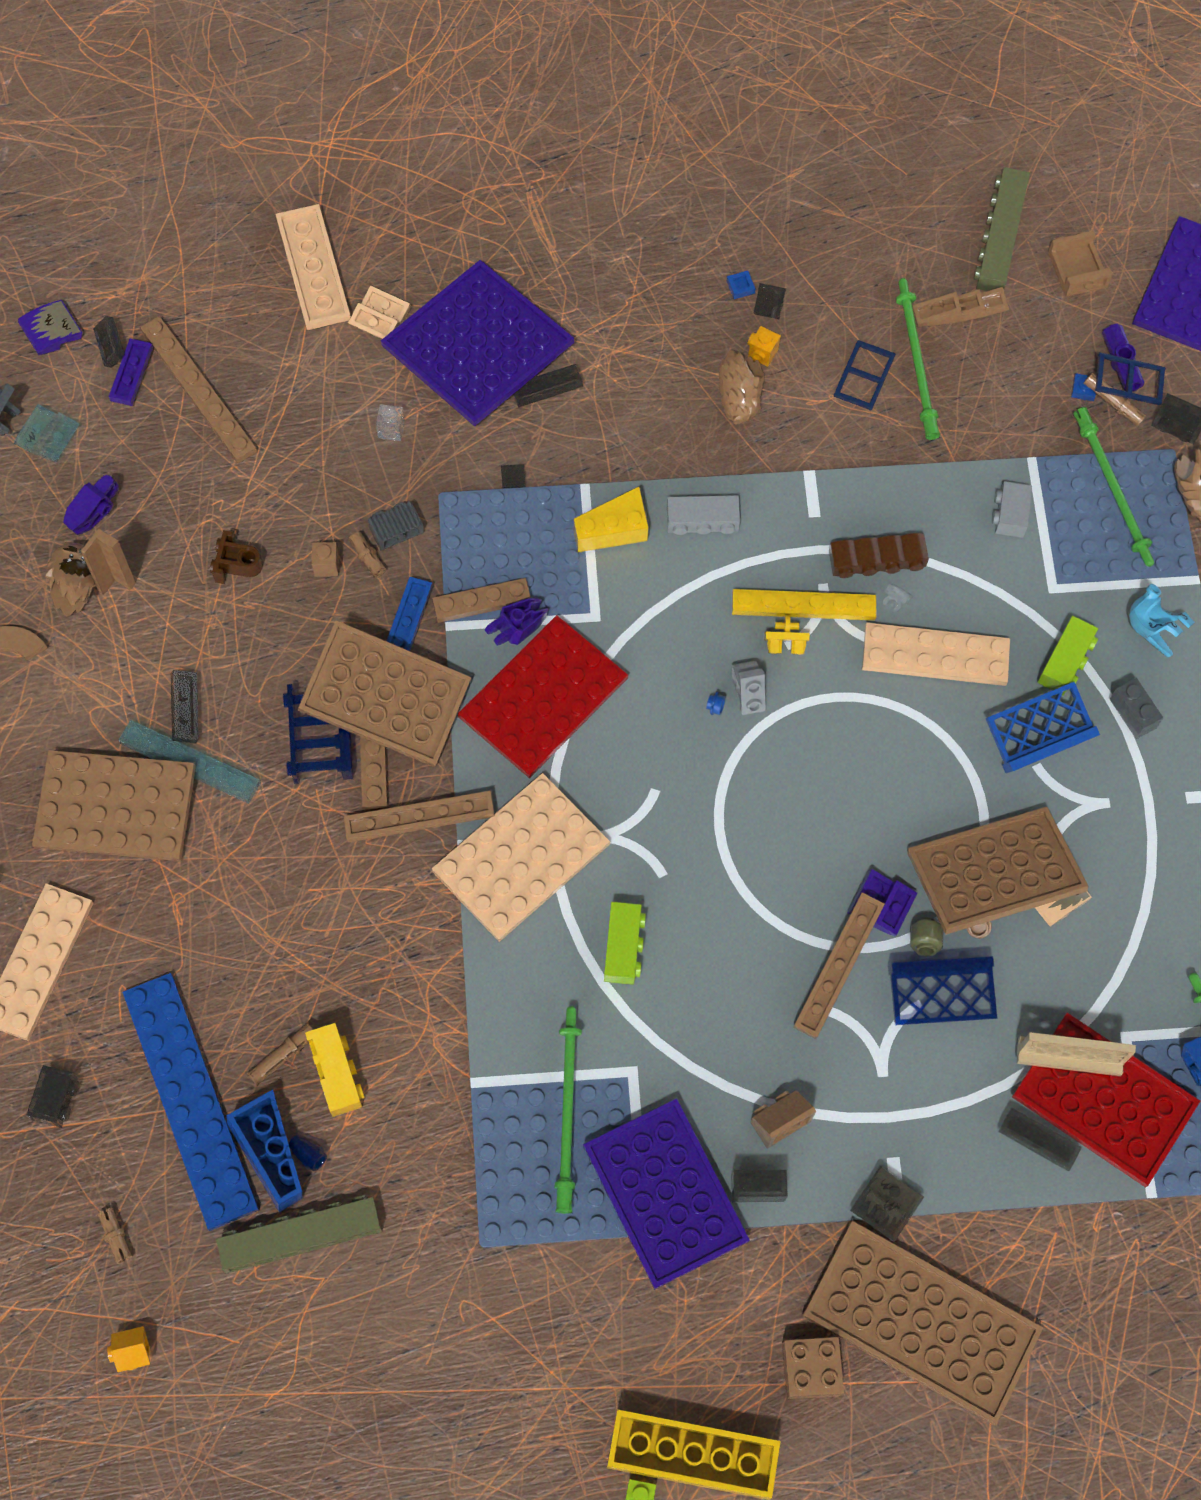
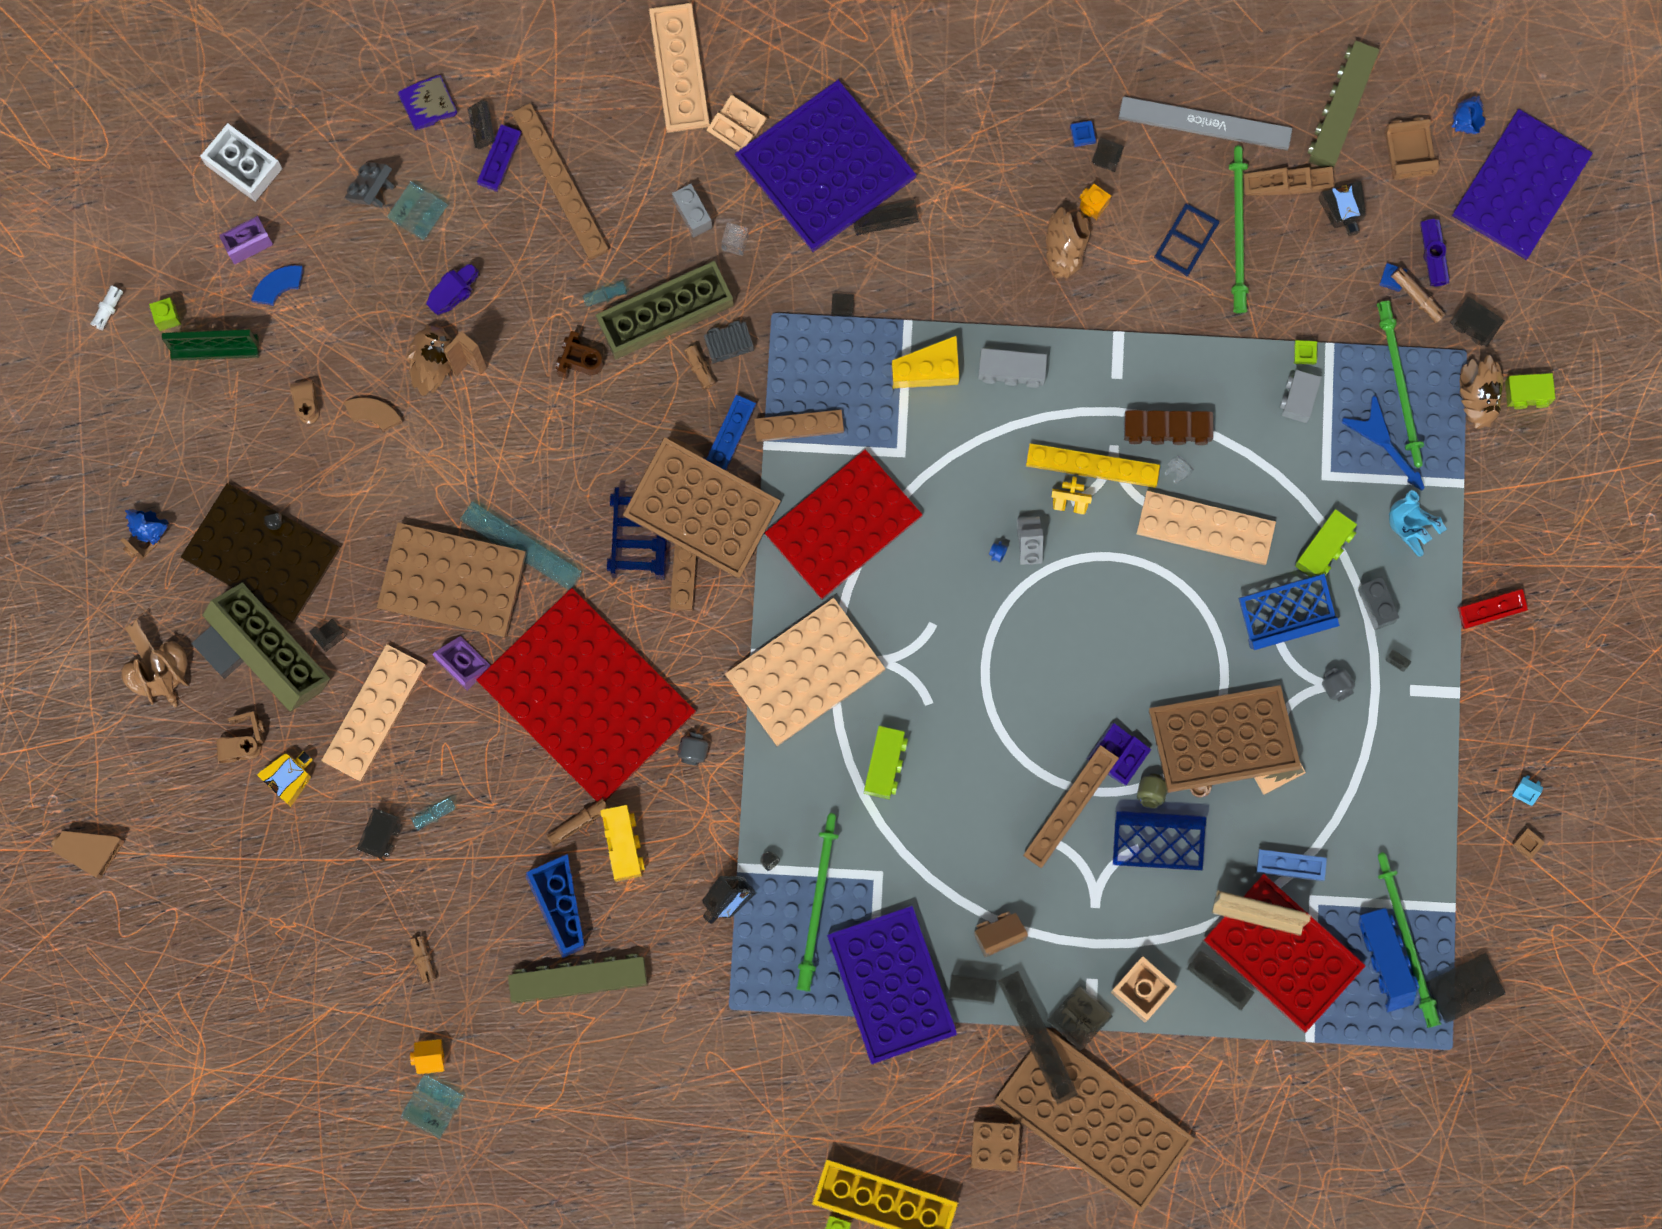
camera: 10 degrees right, 10 degrees up
blue plate [122,973,259,1231] -> none
clear smoke plate [171,670,199,743] -> none
clear blue cone [289,1135,327,1171] -> none
medium nougat brick [312,542,339,577] -> none
medium nougat plate [344,791,495,843] -> none
dark purple hinge [485,598,549,646] -> none
dark blue window [1095,352,1166,405] -> none
none -> clear light blue slope [401,1074,464,1139]
none -> clear light blue axle [411,798,455,831]
none -> medium lavender slope [433,636,491,691]
none -> red plate [476,588,696,802]
none -> clear light blue axle [583,281,627,307]
none -> olive brick [596,261,734,360]
none -> light grey brick [672,184,712,238]
none -> dark grey head [677,732,709,766]
none -> clear smoke torso [702,876,756,924]
none -> clear smoke hinge [761,851,780,871]
none -> clear smoke plate [998,971,1078,1105]
none -> light nougat brick [1111,956,1177,1022]
none -> light grey tile [1119,97,1292,150]
none -> medium blue plate [1256,849,1327,881]
none -> lime plate [1294,340,1317,365]
none -> torso [1319,181,1366,236]
none -> dark grey head [1322,667,1355,702]
none -> blue piece [1342,396,1424,491]
none -> clear smoke tile [1385,650,1412,672]
none -> blue hair [1451,96,1486,134]

